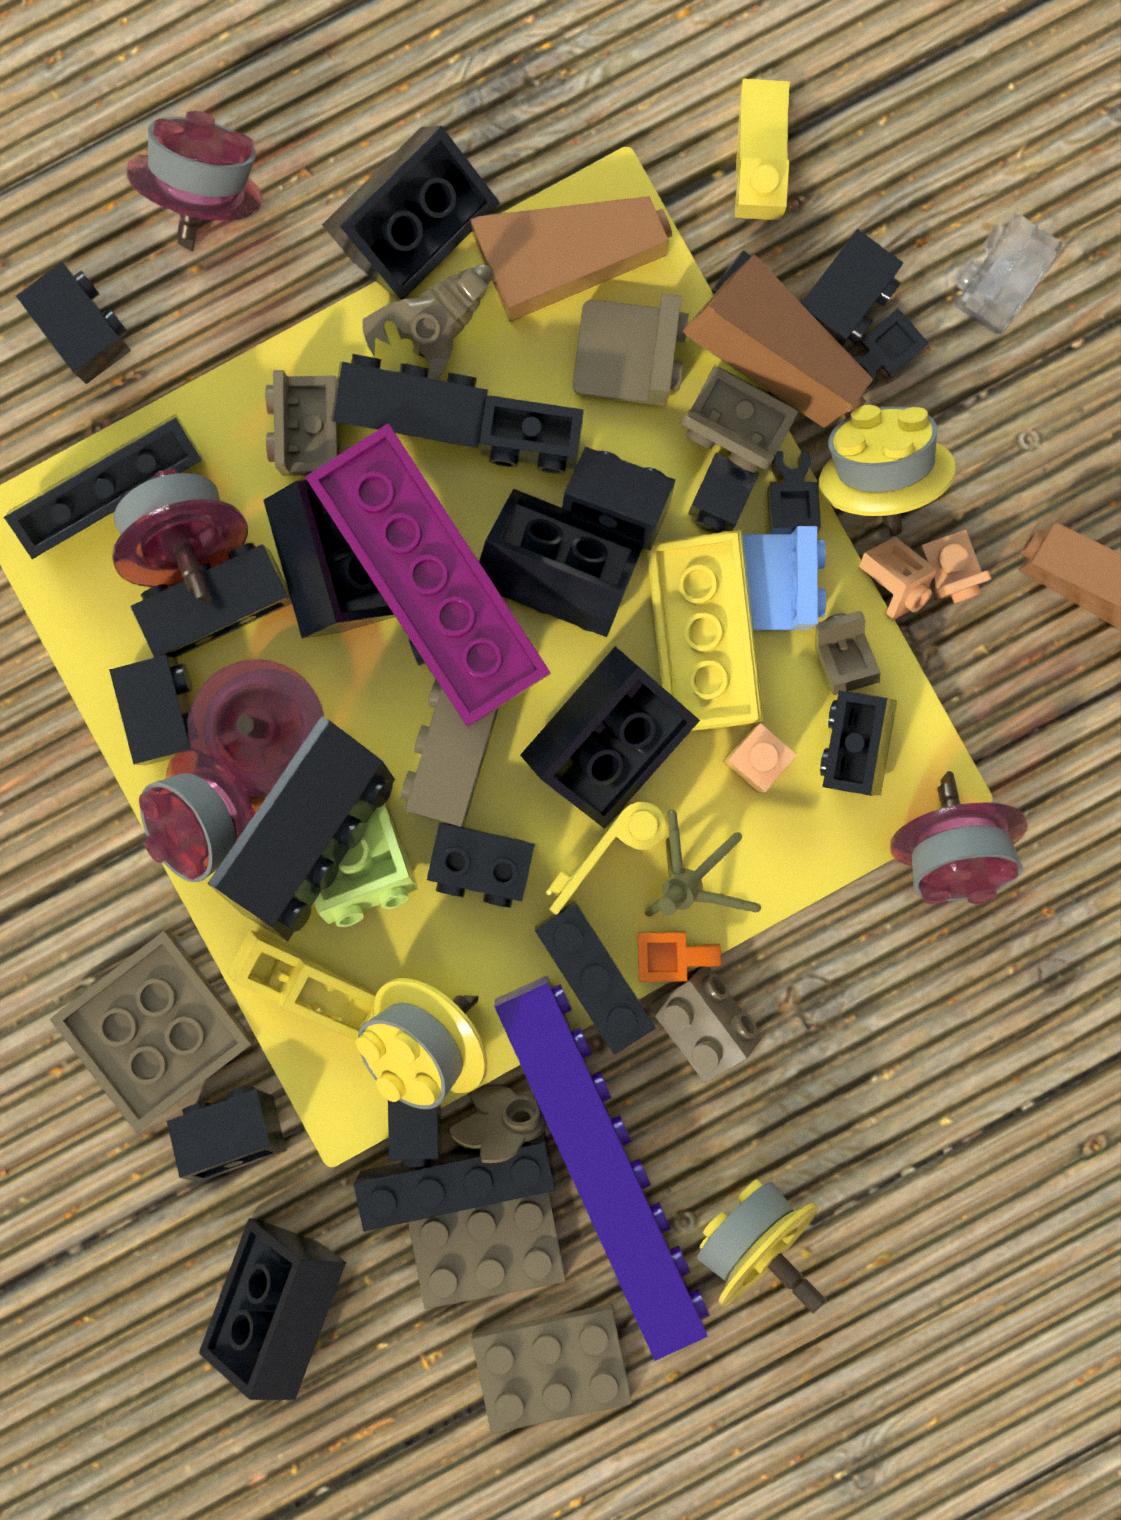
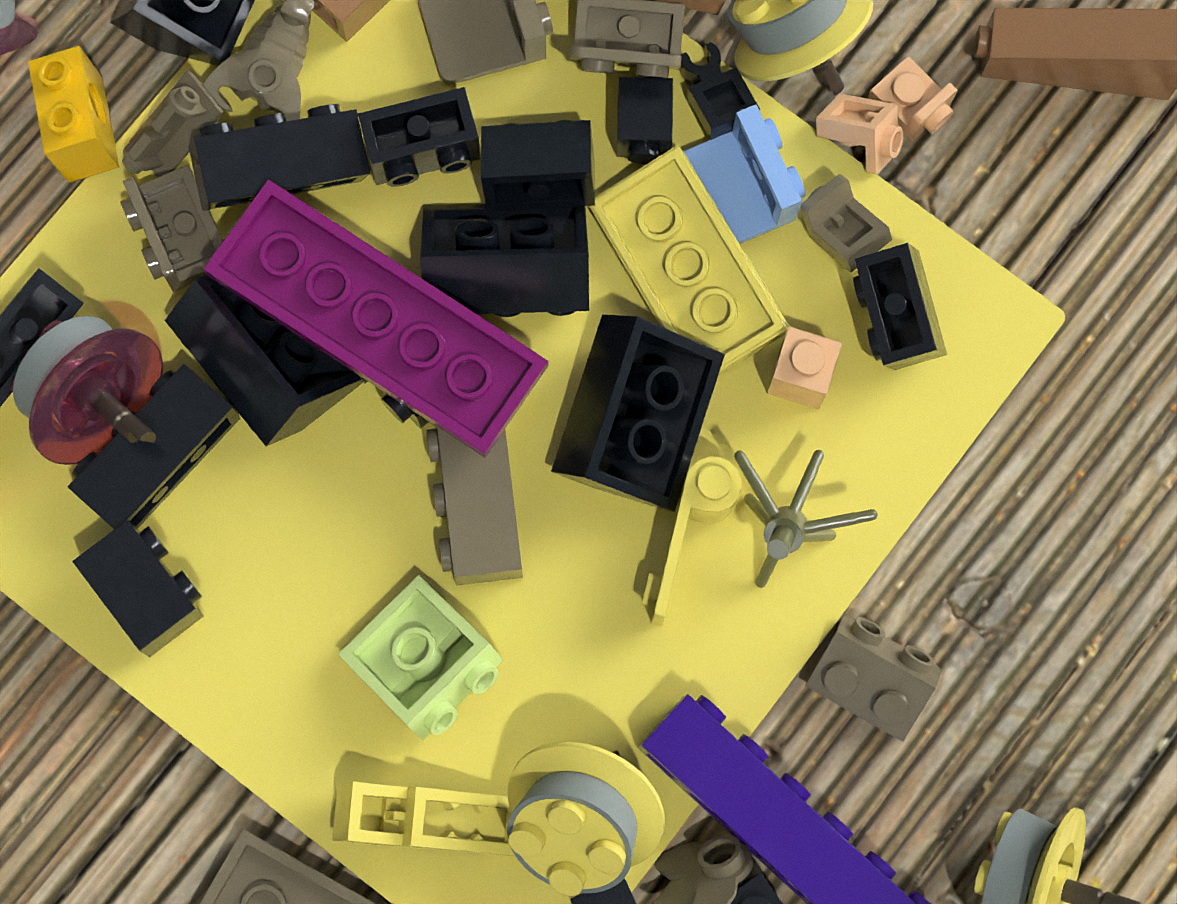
camera: 25 degrees left, 10 degrees down
clear pink piece [139,749,265,882] -> none
clear pink piece [188,659,325,797] -> none
black slope [207,716,395,942] -> none
black brick [426,822,535,908] -> none
black brick [535,901,656,1055] -> none
orange plate [638,931,721,982] -> none
clear pink piece [890,771,1028,904] -> none
none -> yellow brick [28,46,119,183]
none -> dark tan hinge [122,70,223,177]

